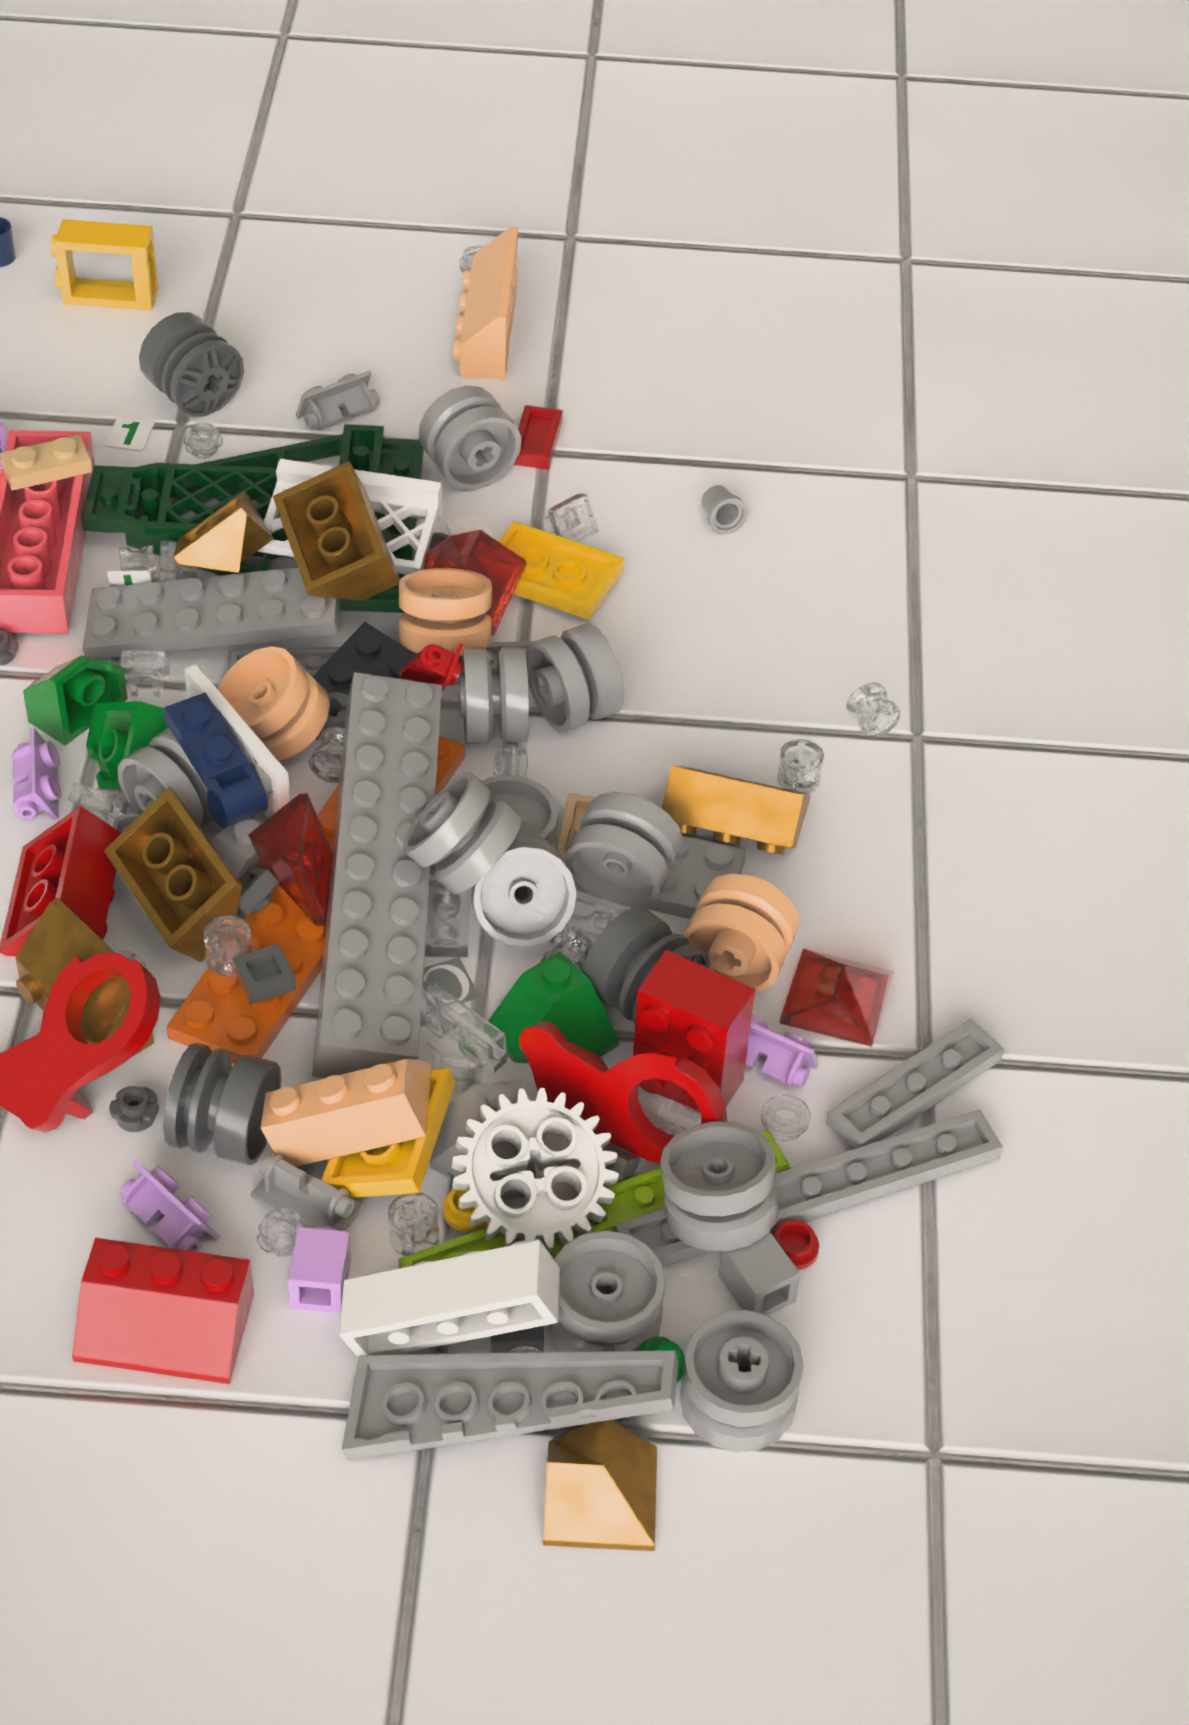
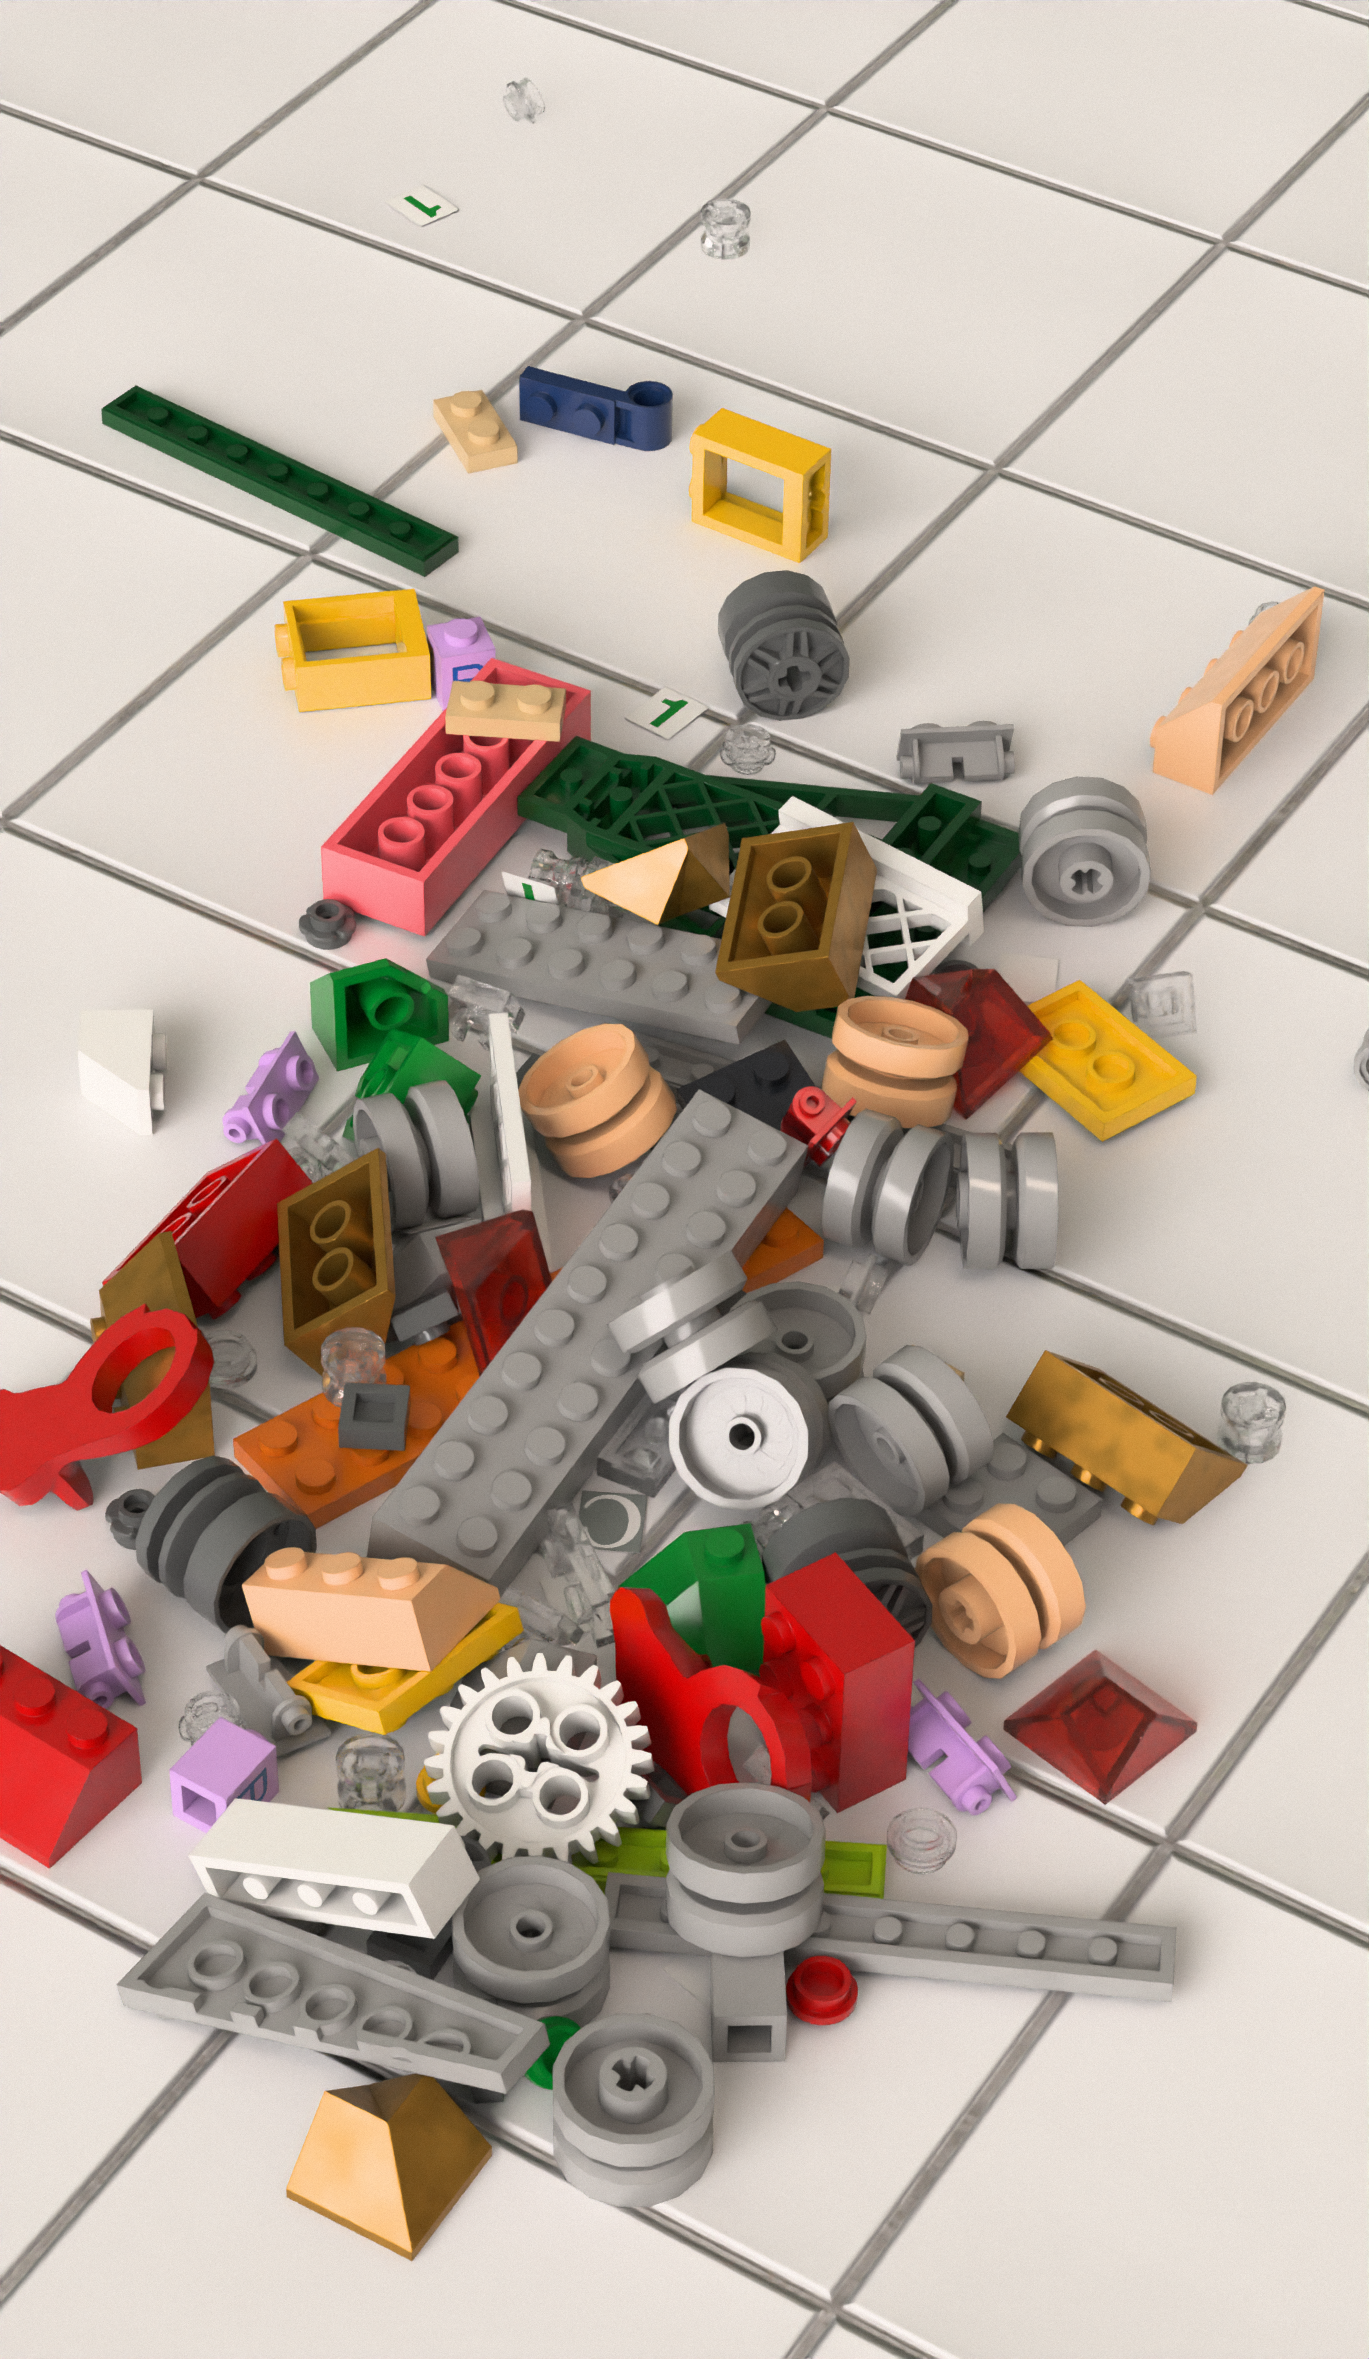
camera: 30 degrees right, 5 degrees down
dark blue plate [163,692,268,828] -> none
red tile [514,405,563,470] -> none
light grey plate [826,1019,1004,1149] -> none

